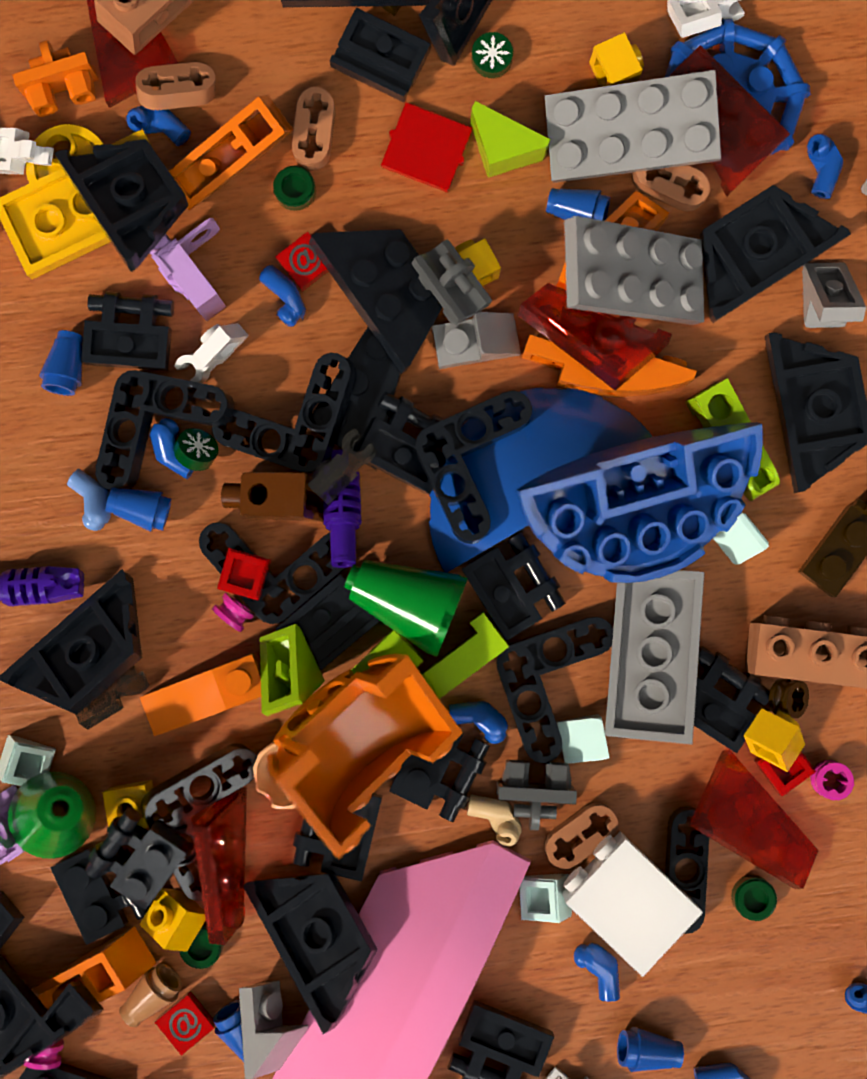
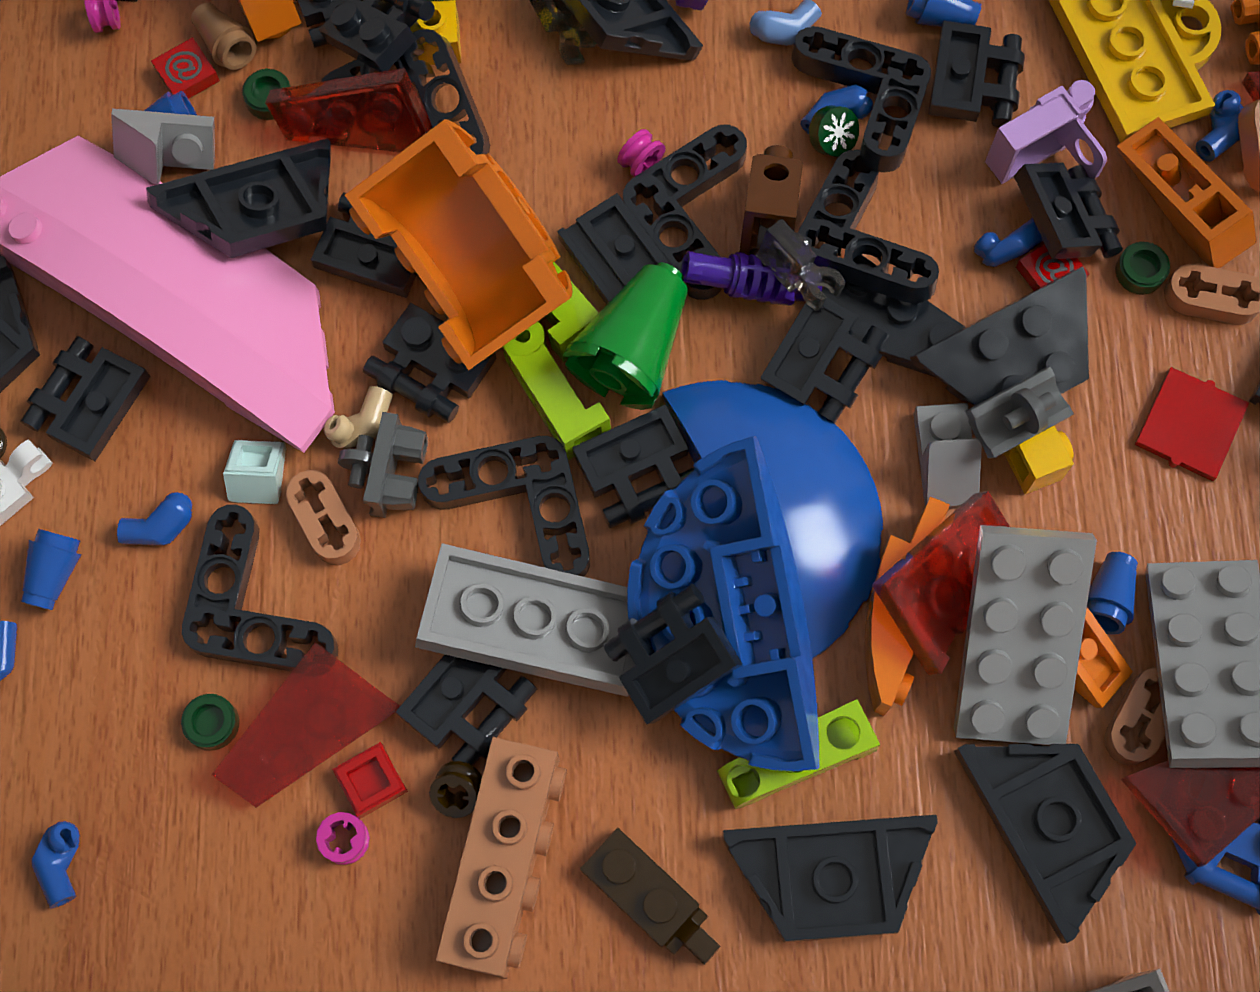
camera: 100 degrees right, 15 degrees down
black wing [54,139,189,272] -> none
blue cone [105,487,172,532] -> none
yellow plate [139,888,209,952] -> none
orange slope [140,652,261,736] -> none
white plate [174,323,249,383] -> none
red tile [217,548,271,601] -> none
lime slope [260,624,325,716] -> none
black beam [416,391,532,544] -> none
blue arm [449,701,508,744] -> none
lime slope [470,101,550,178] -> none
light aqua slope [557,714,609,764] -> none
white brick [562,831,703,977] -> none
light aqua slope [713,513,769,565] -> none
yellow plate [744,708,805,772] -> none
light grey slope [802,262,866,328] -> none
blue arm [807,134,843,199] -> none
none -> black plate [604,584,743,725]
none -> black plate [1014,163,1123,259]

